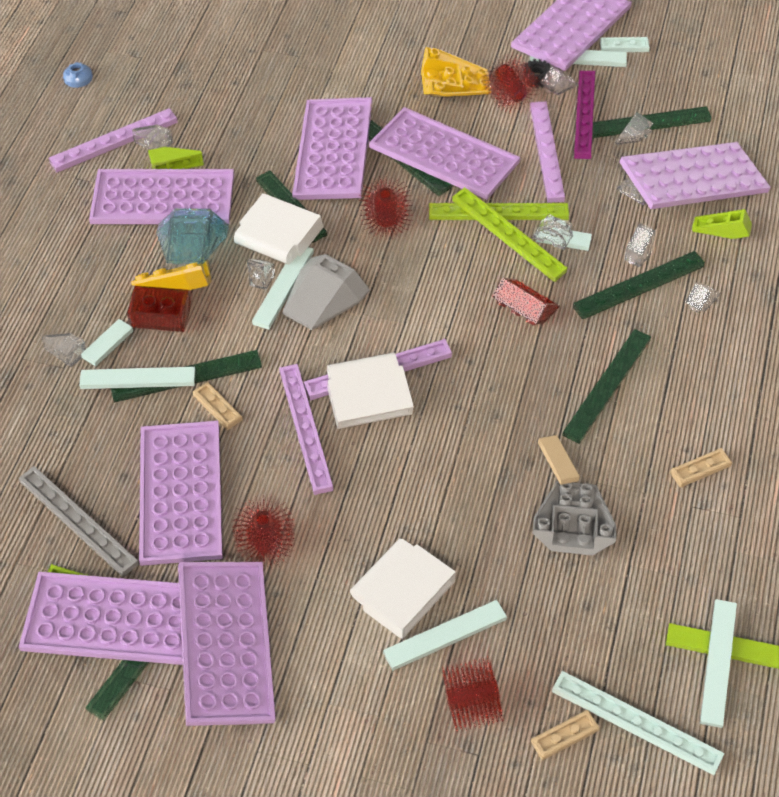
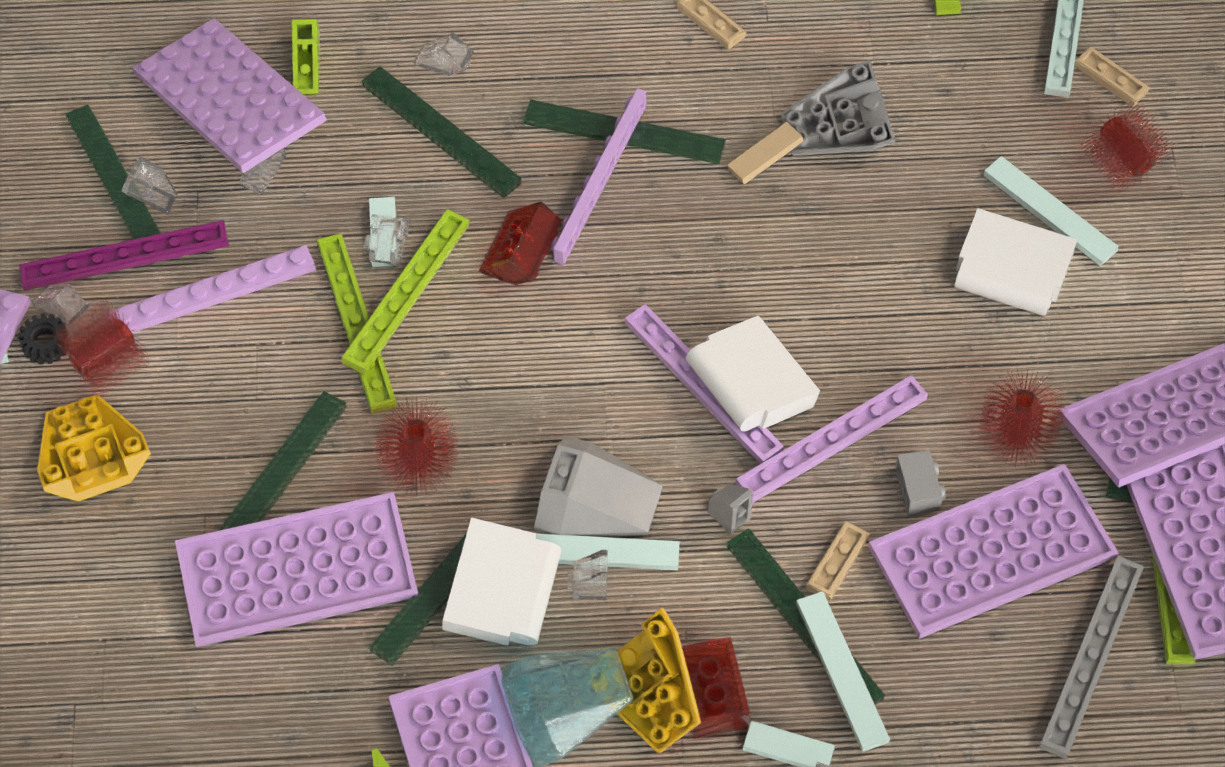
camera: 110 degrees left, 5 degrees up
lavender plate [369,107,520,200] -> none
clear slope [624,223,655,268] -> none
none -> lavender plate [551,88,647,265]
none -> light grey slope [708,484,753,535]
none -> light grey brick [895,450,946,515]

